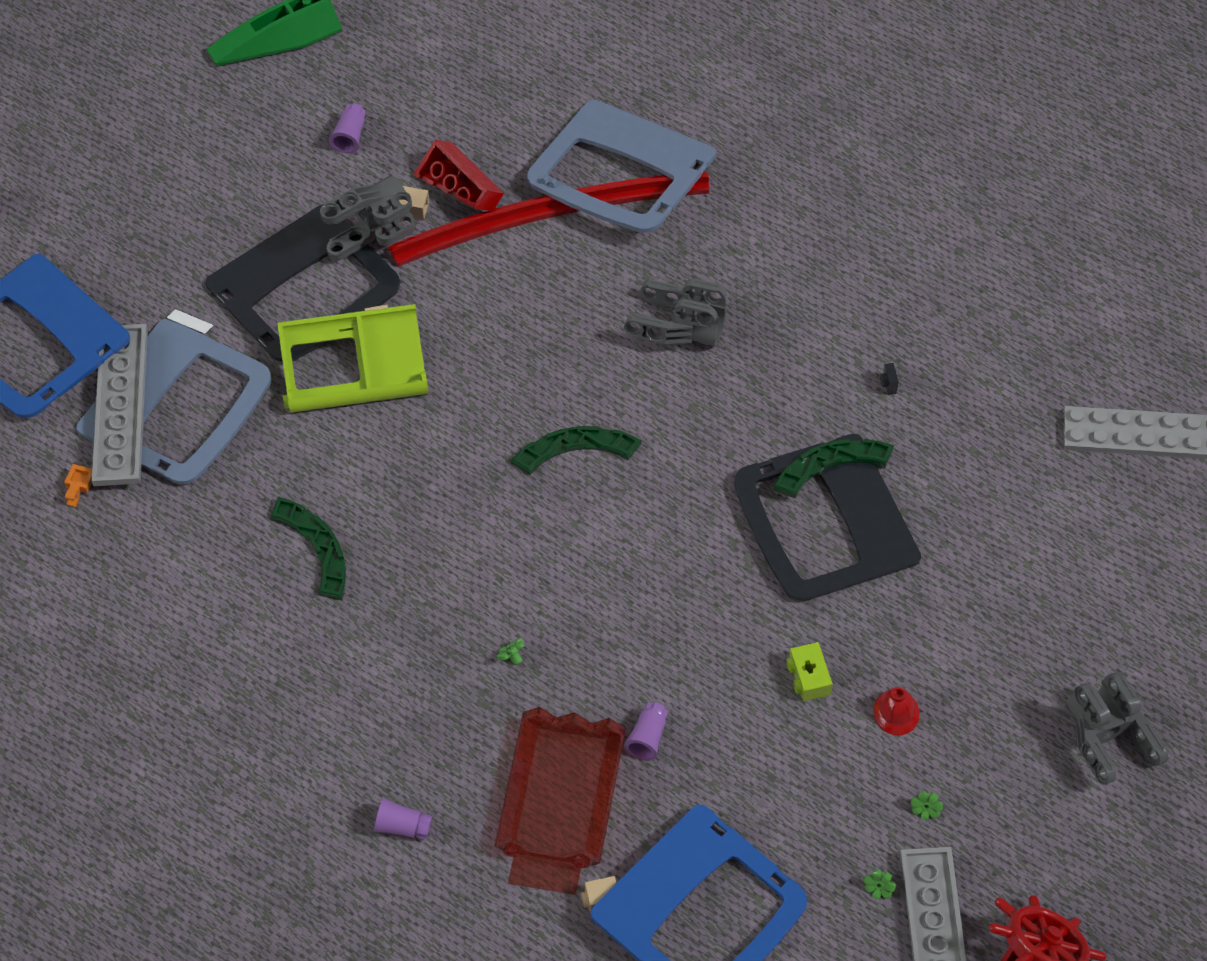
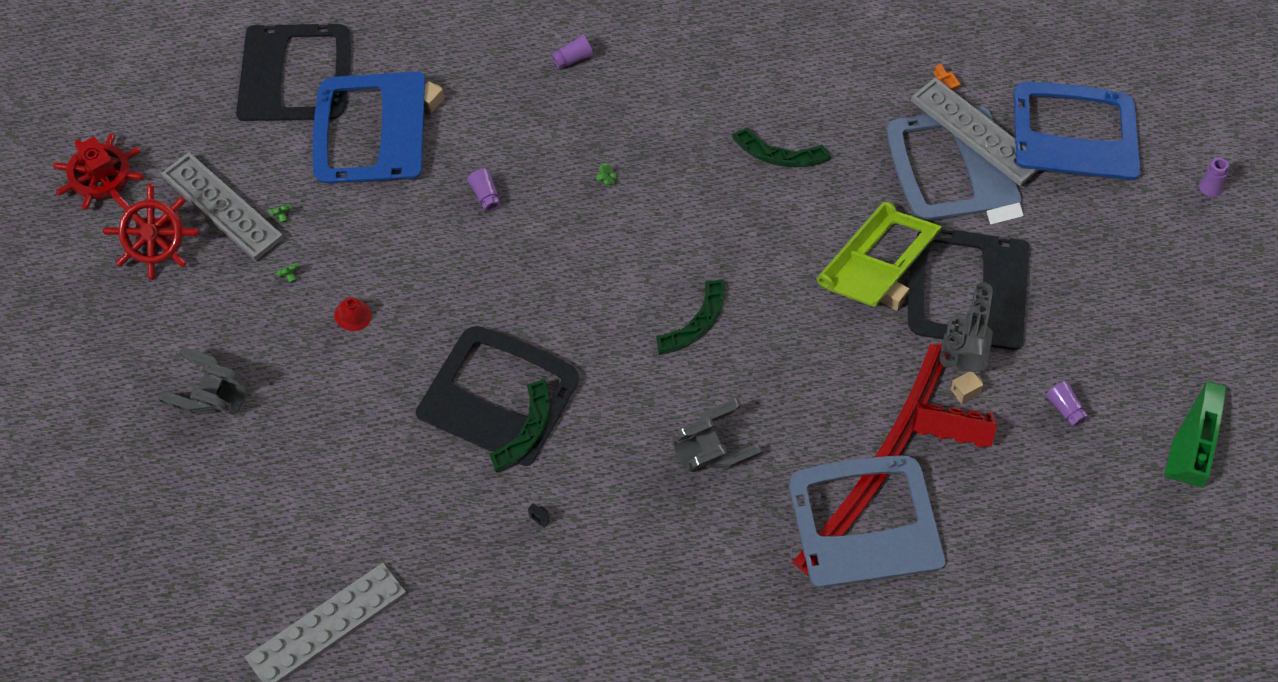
camera: 140 degrees right, 0 degrees up
clear red panel [494,707,626,895] -> none
lime brick [786,642,833,701] -> none

